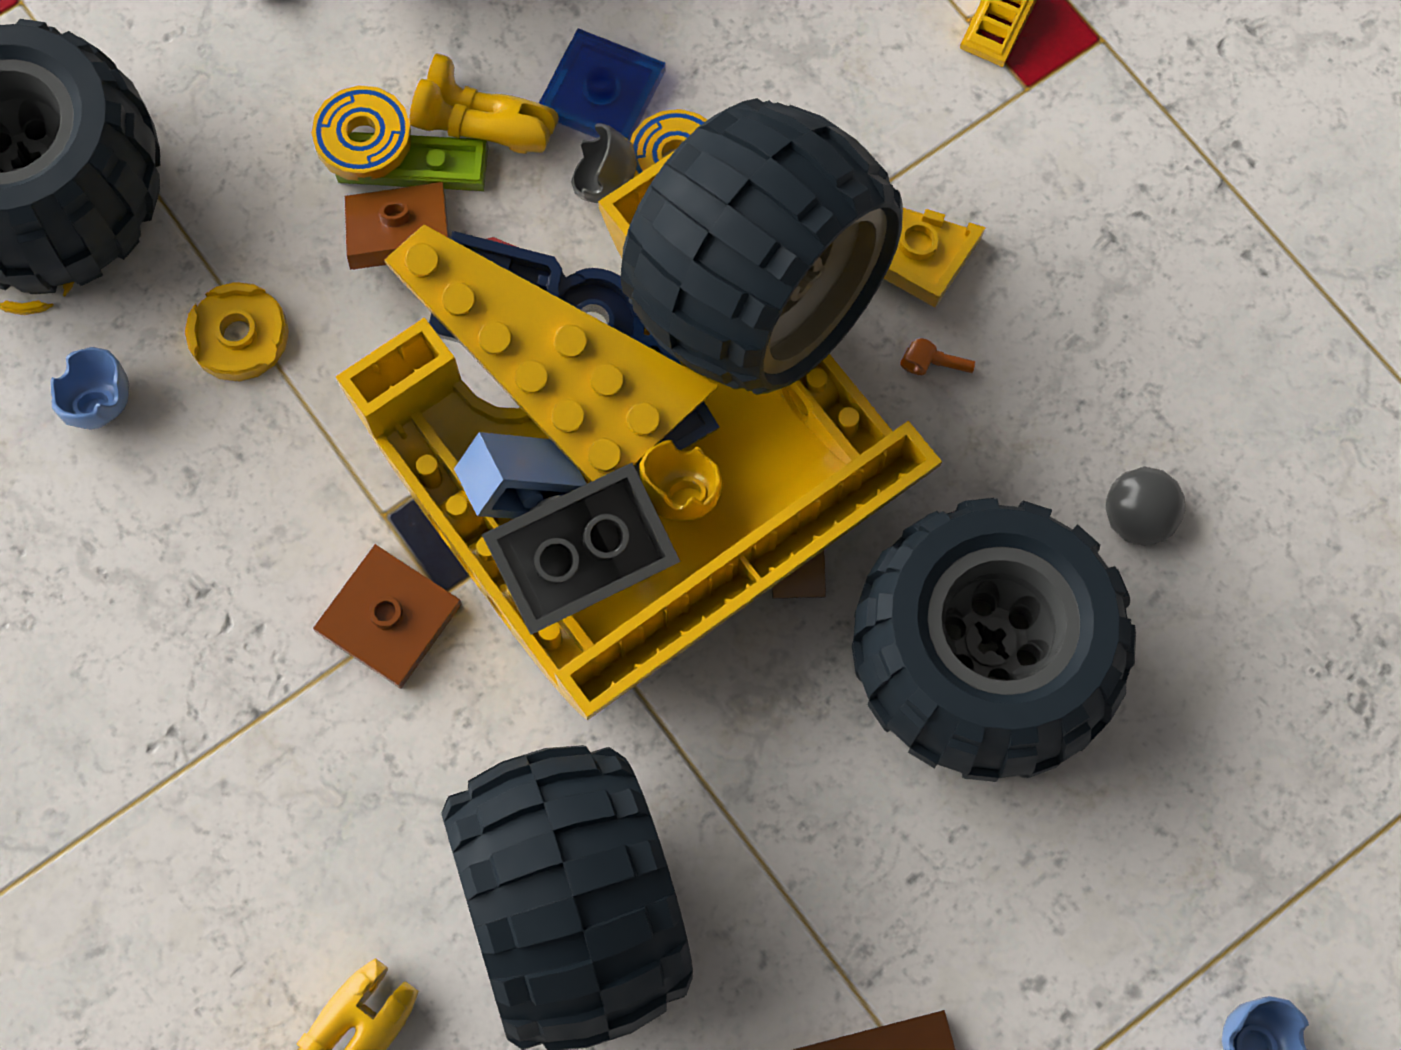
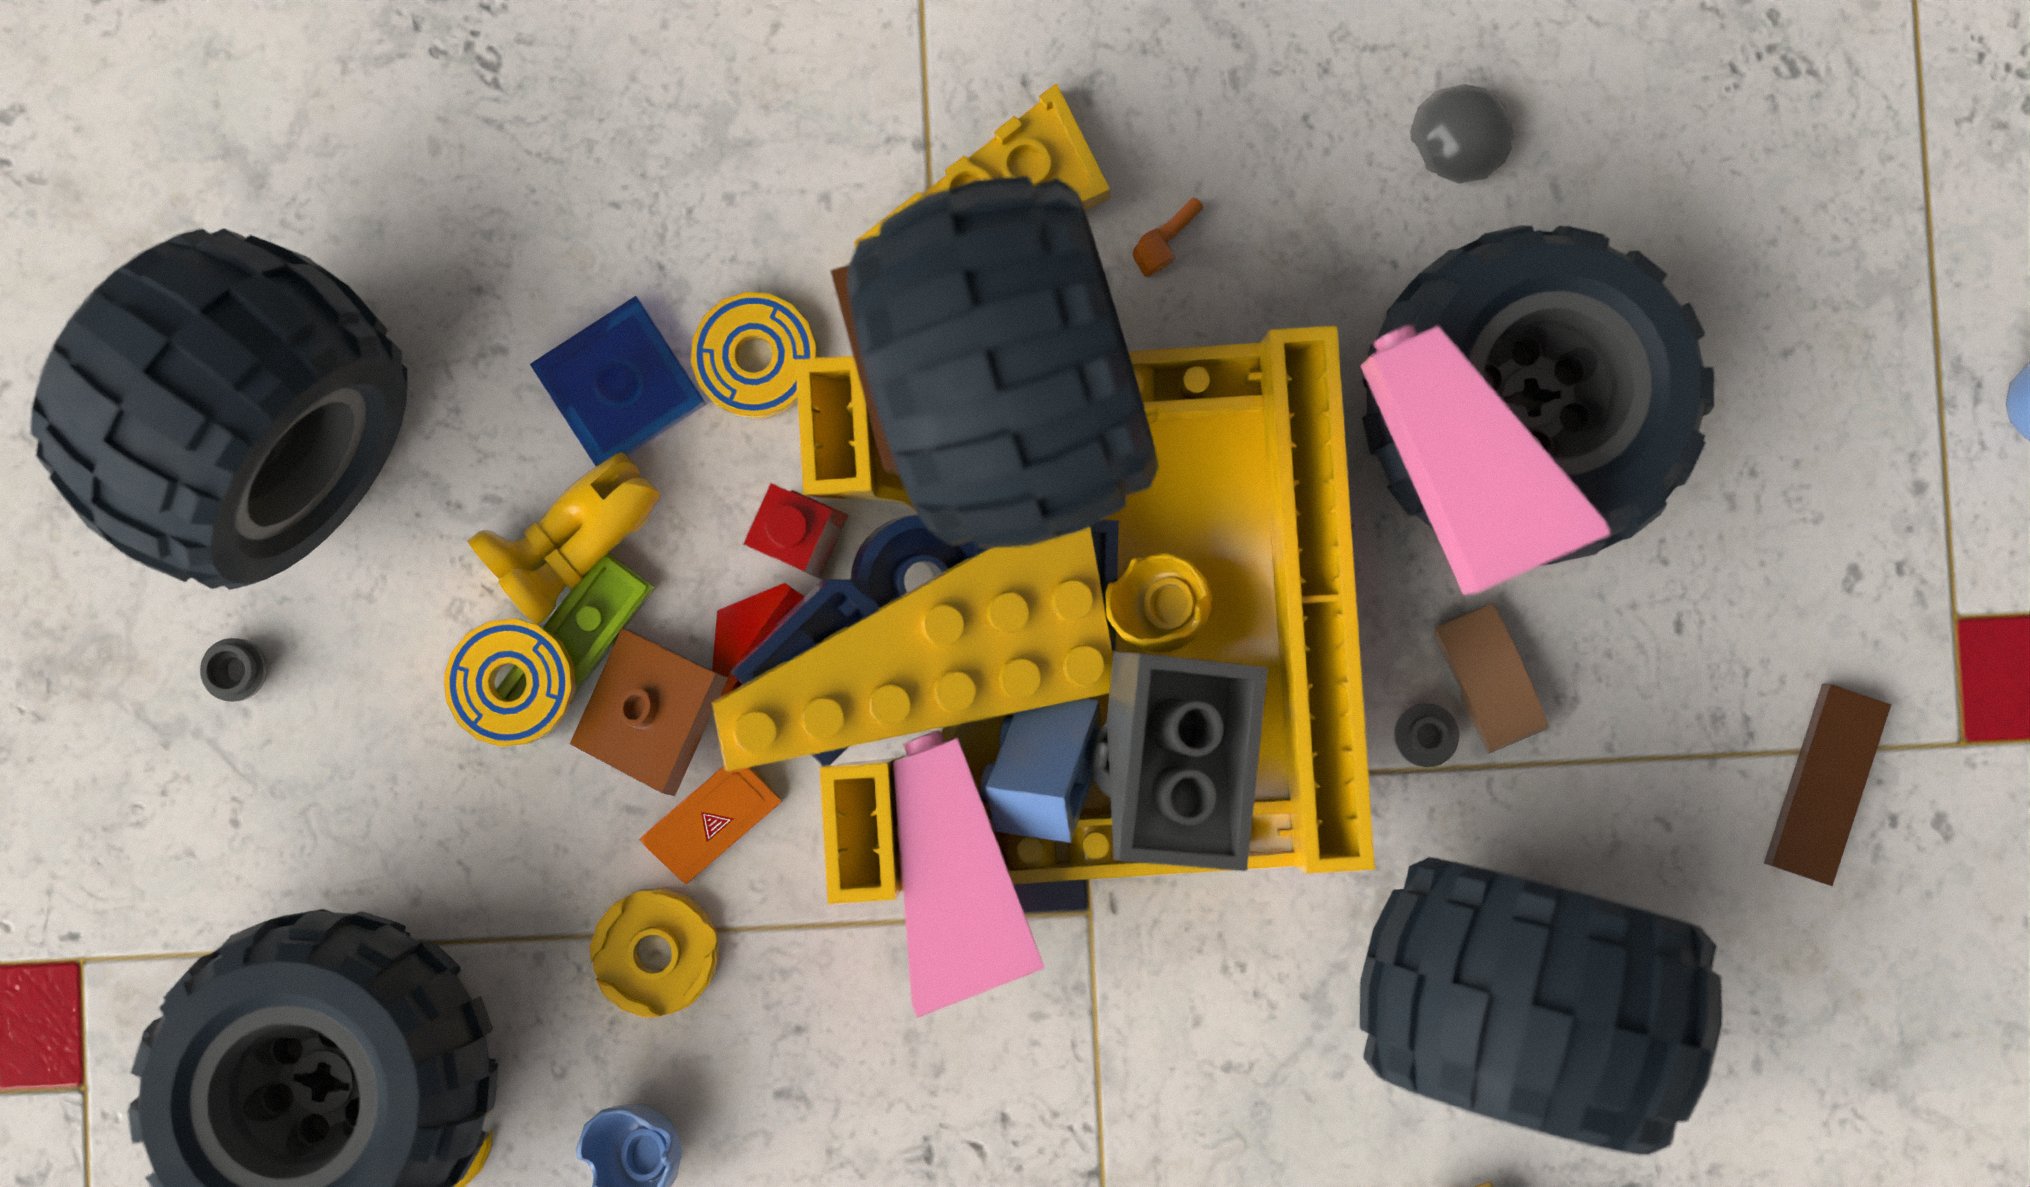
camera: 55 degrees left, 15 degrees up
dark orange plate [313,544,462,689] -> none
dark grey hair [571,123,637,203] -> none
none -> orange slope [639,766,783,885]
none -> red window [743,483,849,579]
none -> bright pink slope [894,730,1044,1017]
none -> bright pink slope [1361,324,1611,595]
none -> dark grey plate [1394,703,1459,767]
none -> medium nougat slope [1434,603,1549,754]

